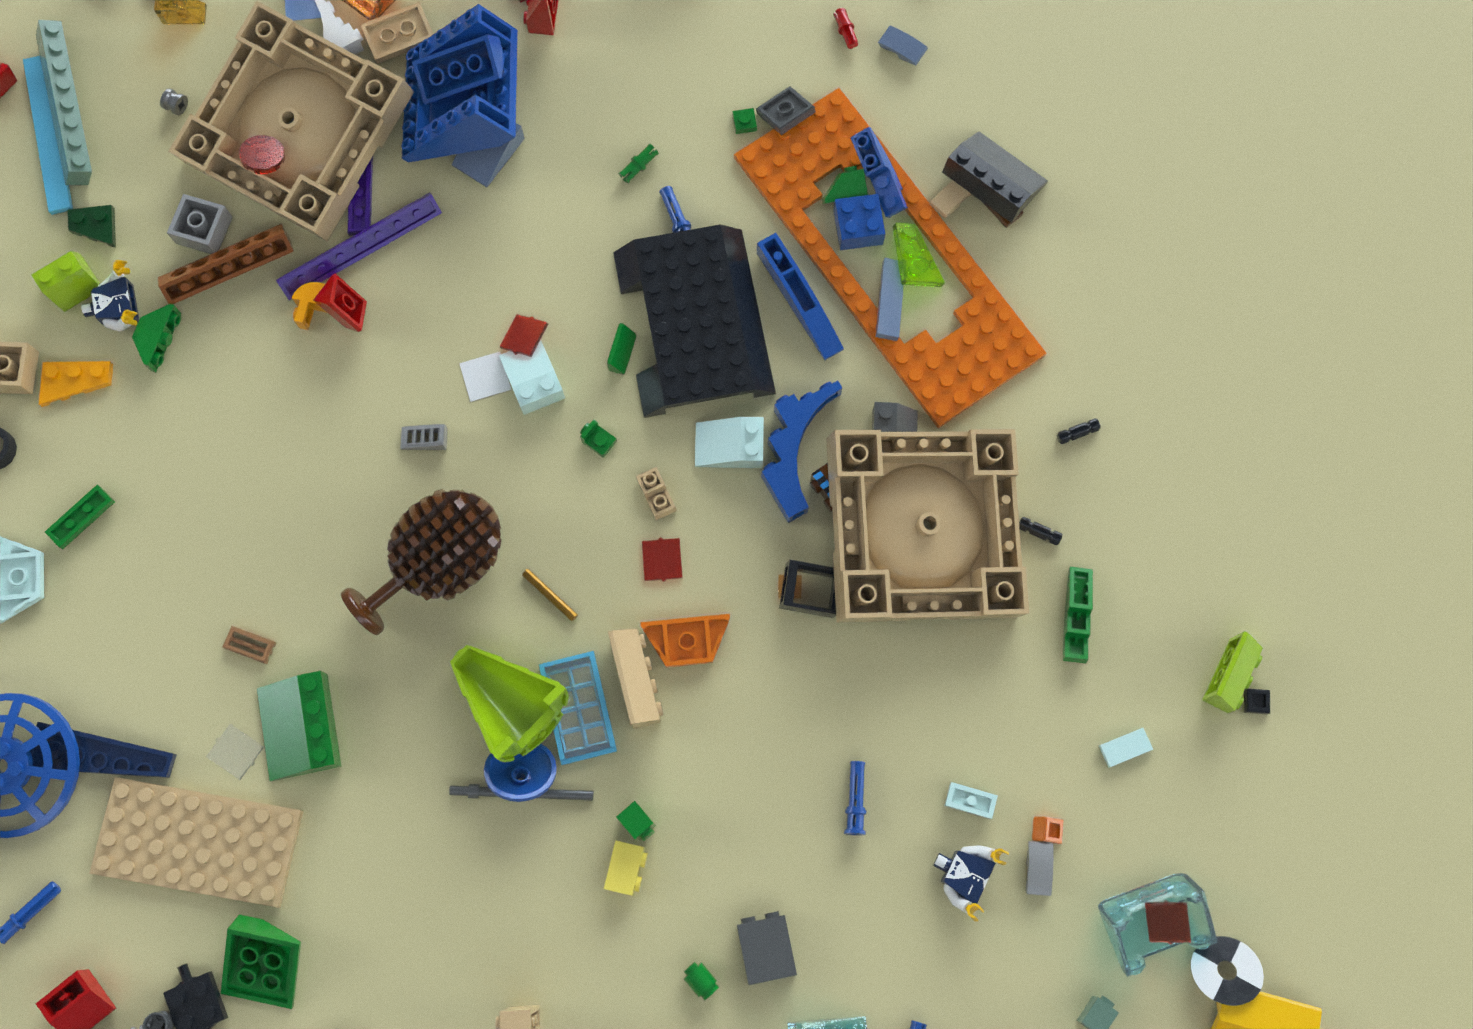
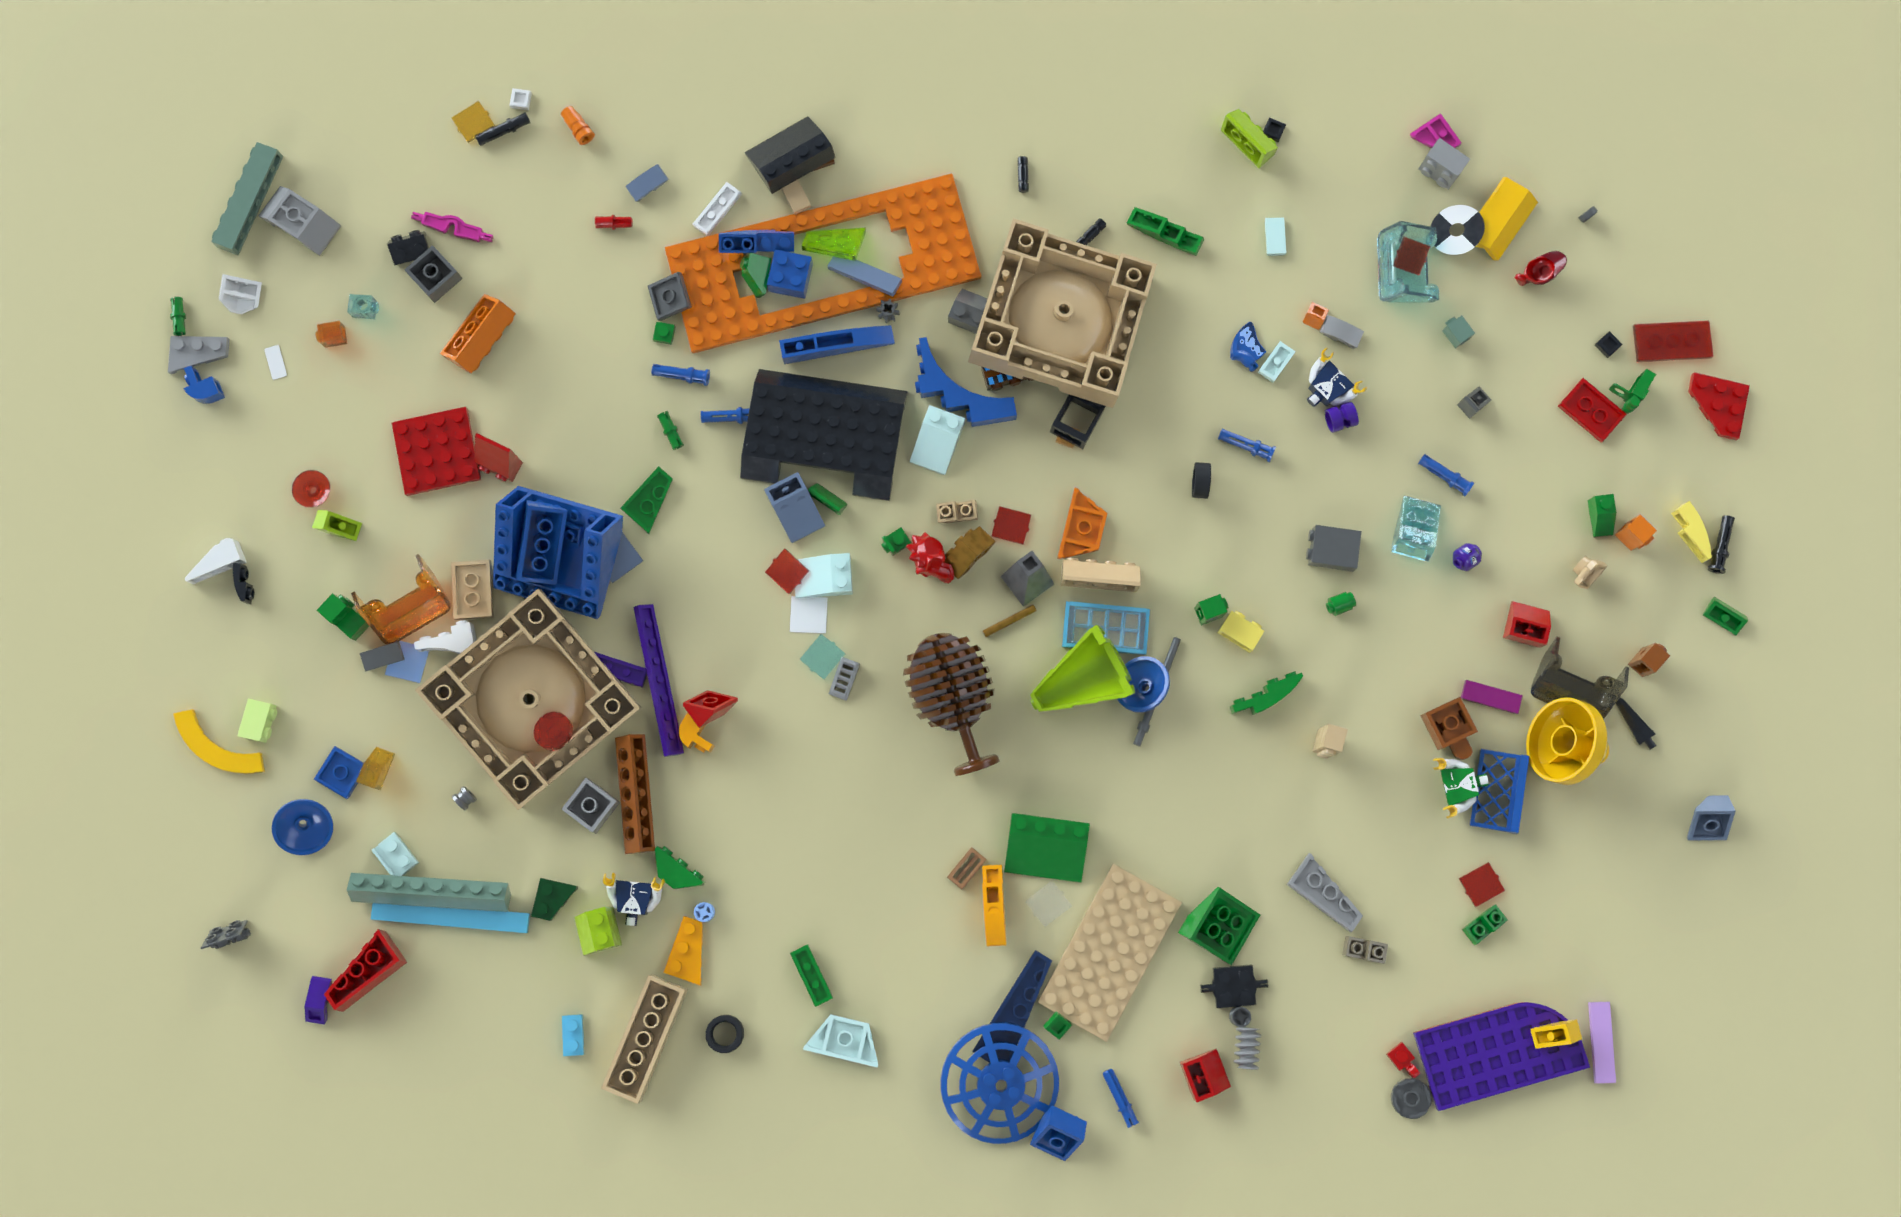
camera: 70 degrees left, 5 degrees up
none -> light aqua plate [372,832,419,876]
none -> green wing [620,466,673,534]
none -> blue pin [651,364,710,386]
none -> white tile [692,182,742,236]
none -> light blue wheel [694,902,715,922]
none -> sand blue slope [764,472,825,543]
none -> clear light blue piece [800,634,845,679]
none -> dark grey gear [876,299,900,324]
none -> red head [906,532,954,584]
none -> pearl gold brick [944,526,996,579]
none -> light orange slope [982,865,1007,947]
none -> flat silver slope [1001,551,1054,607]
none -> green plate [1043,1011,1072,1040]
none -> black tyre [1192,462,1211,499]
none -> blue arm [1230,322,1266,372]
none -> green slope [1230,671,1303,715]
none -> dark purple wheel [1325,402,1359,433]
none -> dark pink wing [1410,113,1462,149]
none -> light grey brick [1418,138,1470,190]

